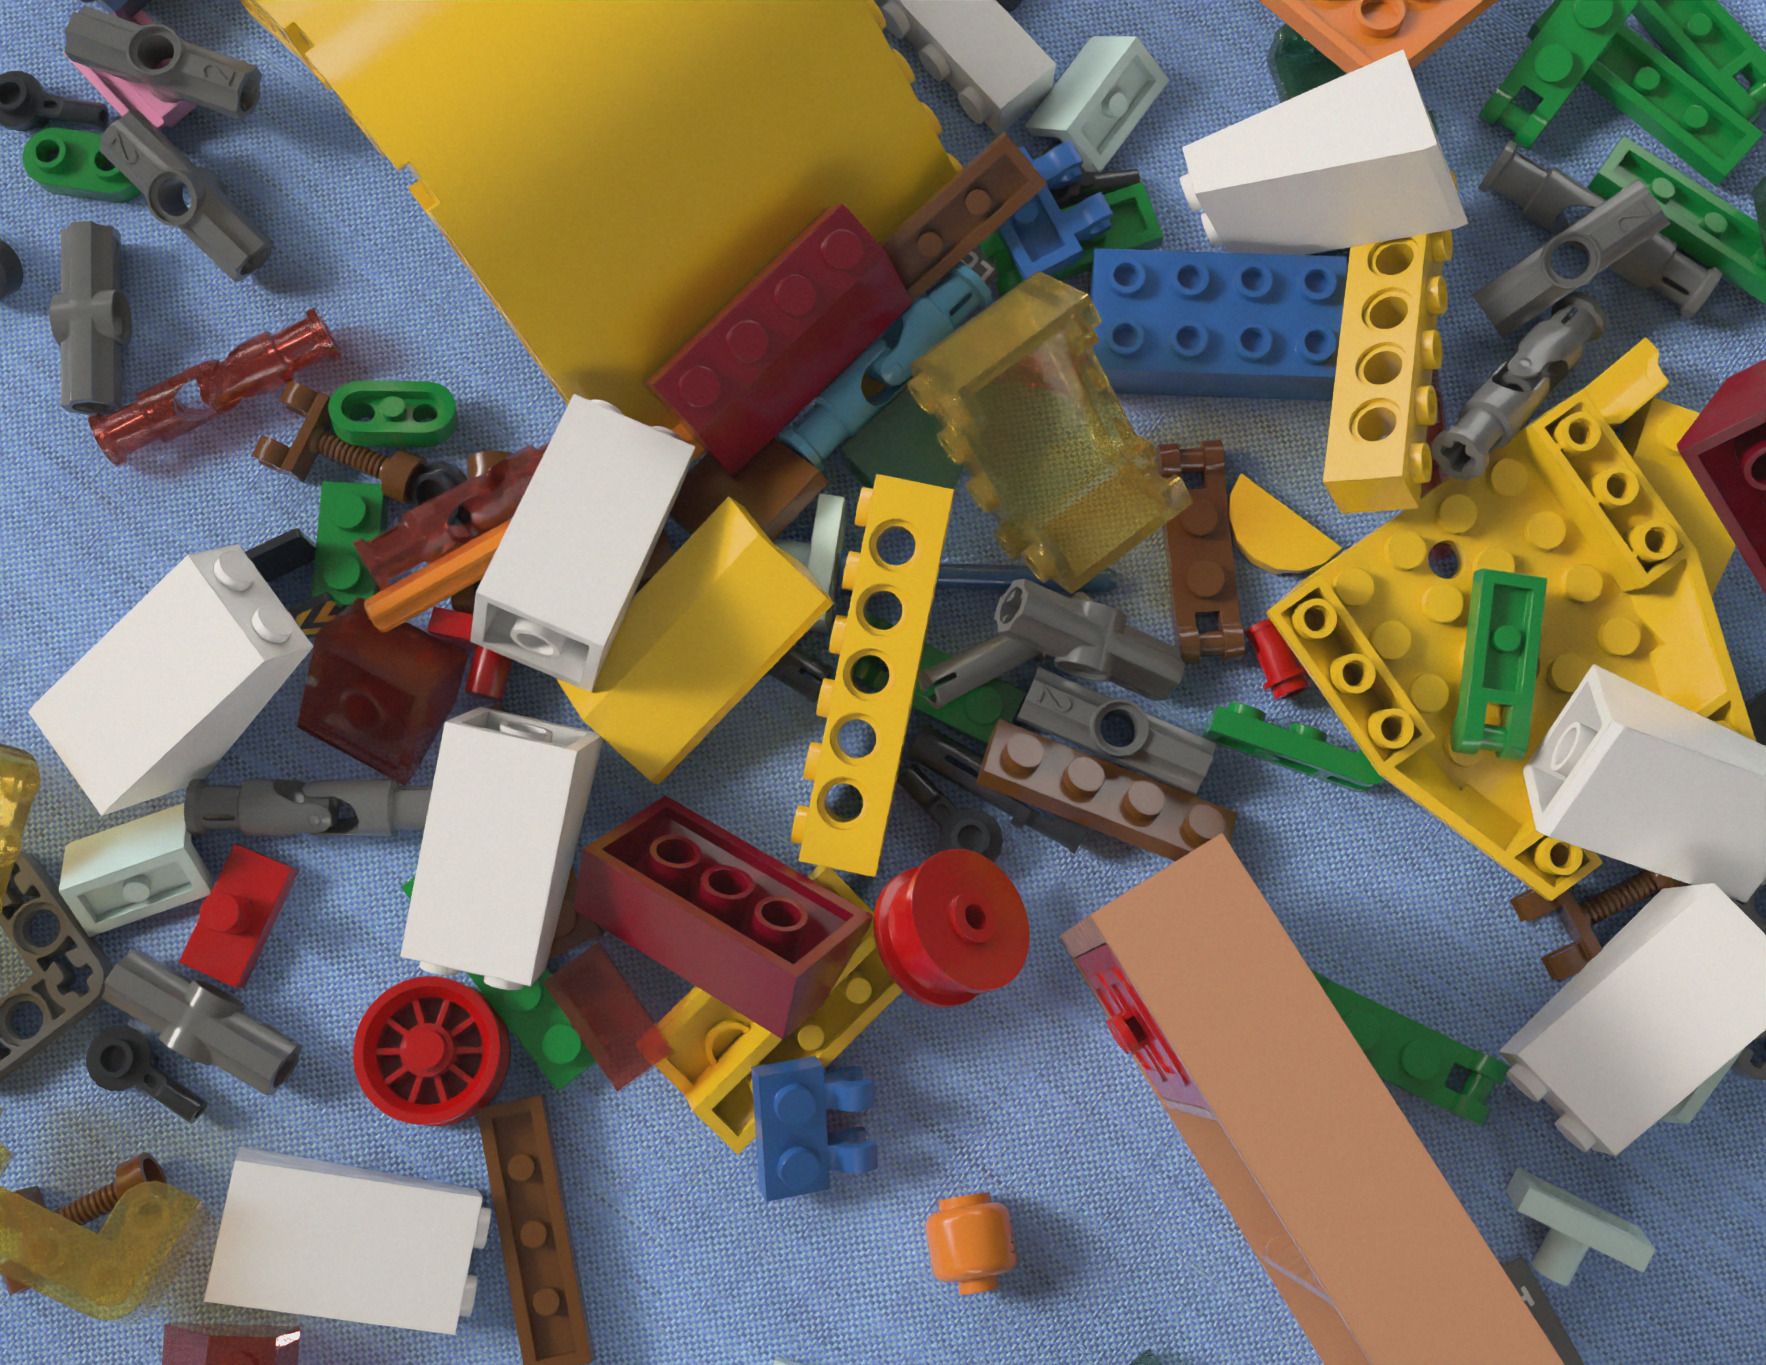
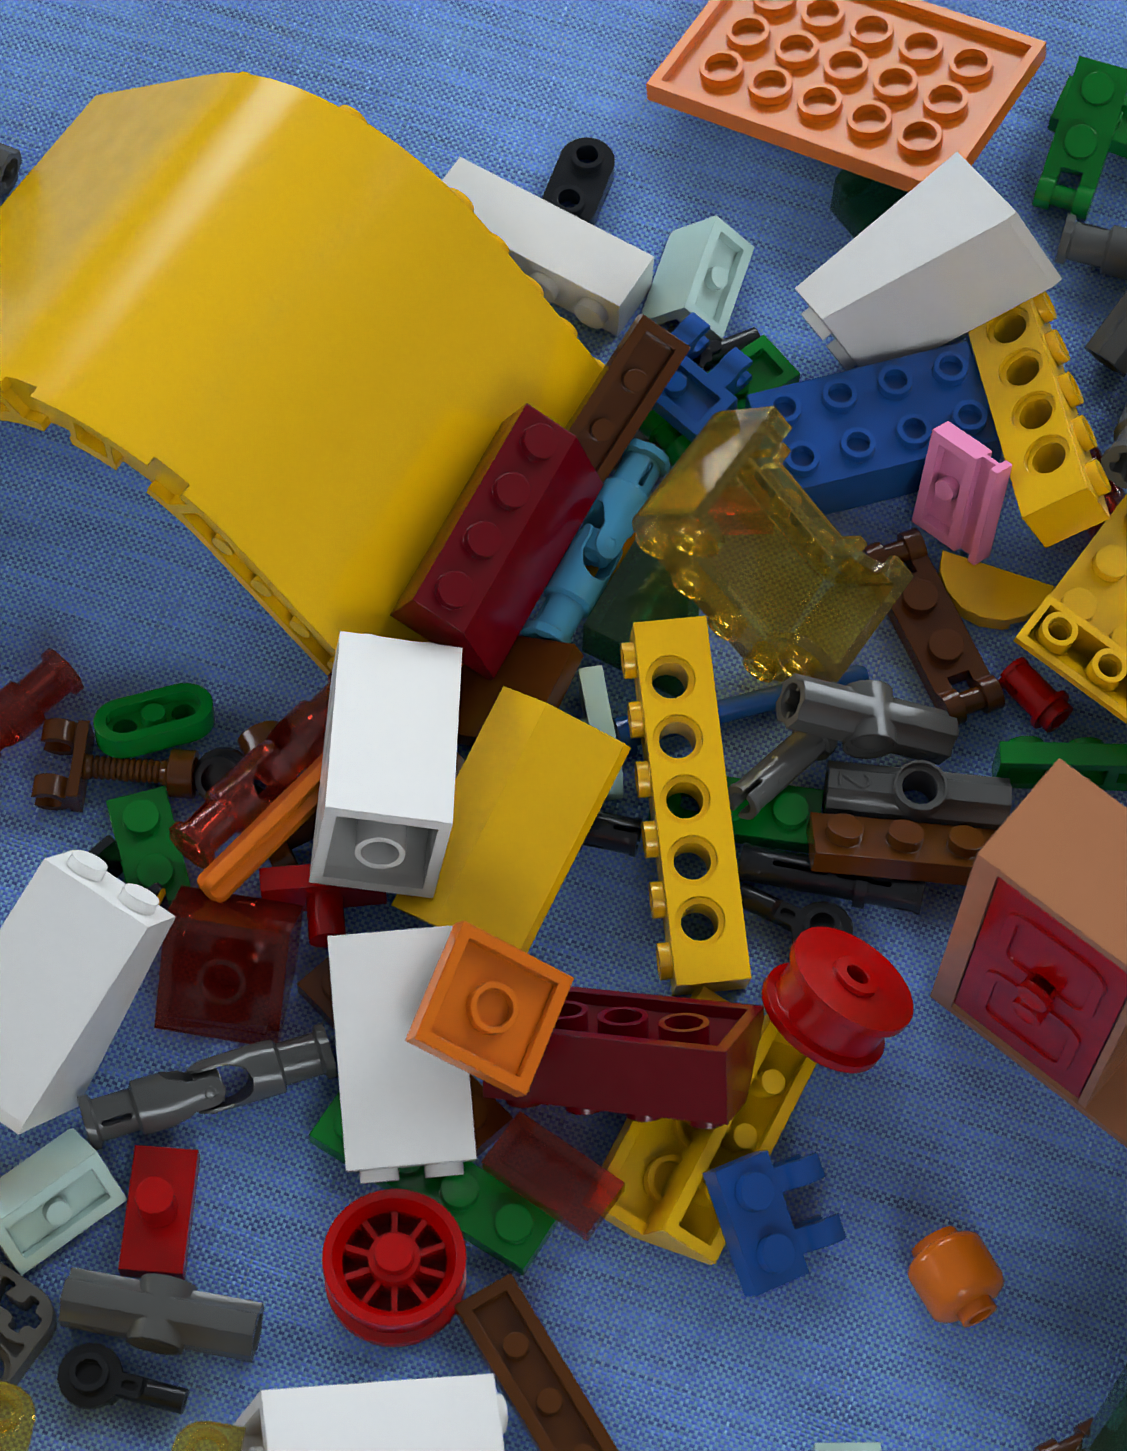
camera: 25 degrees left, 15 degrees down
none -> orange plate [405,920,574,1097]
none -> bright pink plate [912,421,1012,565]

